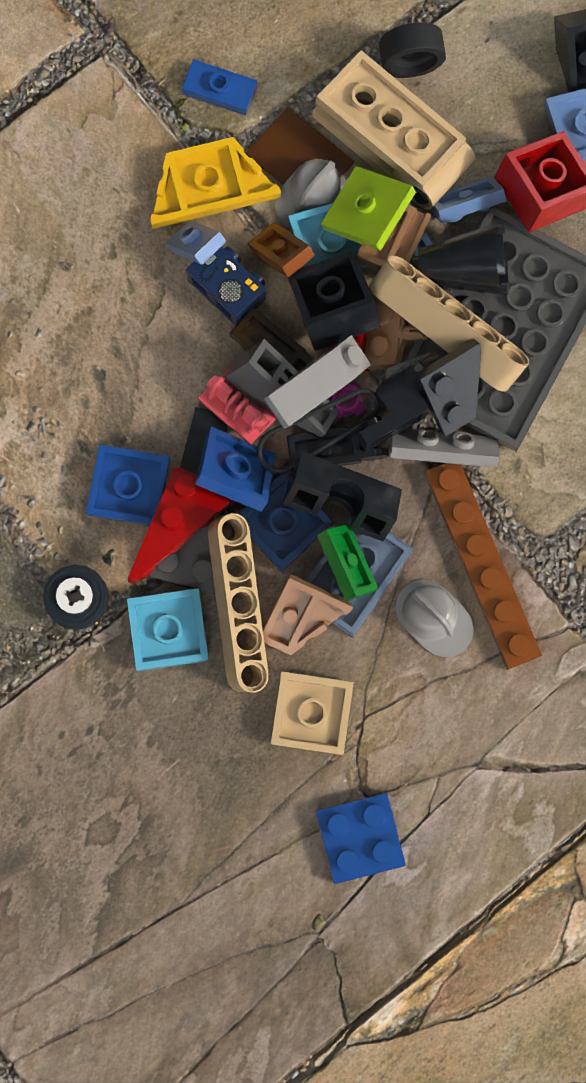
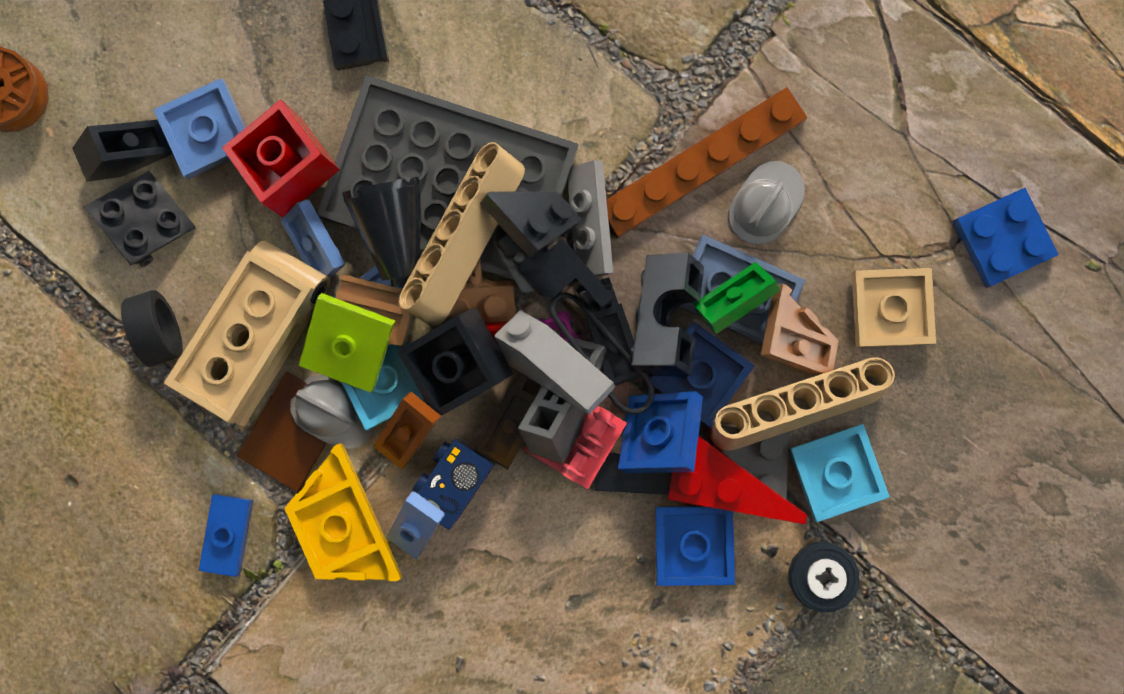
camera: 90 degrees left, 5 degrees up
none -> black hinge [83,171,196,267]

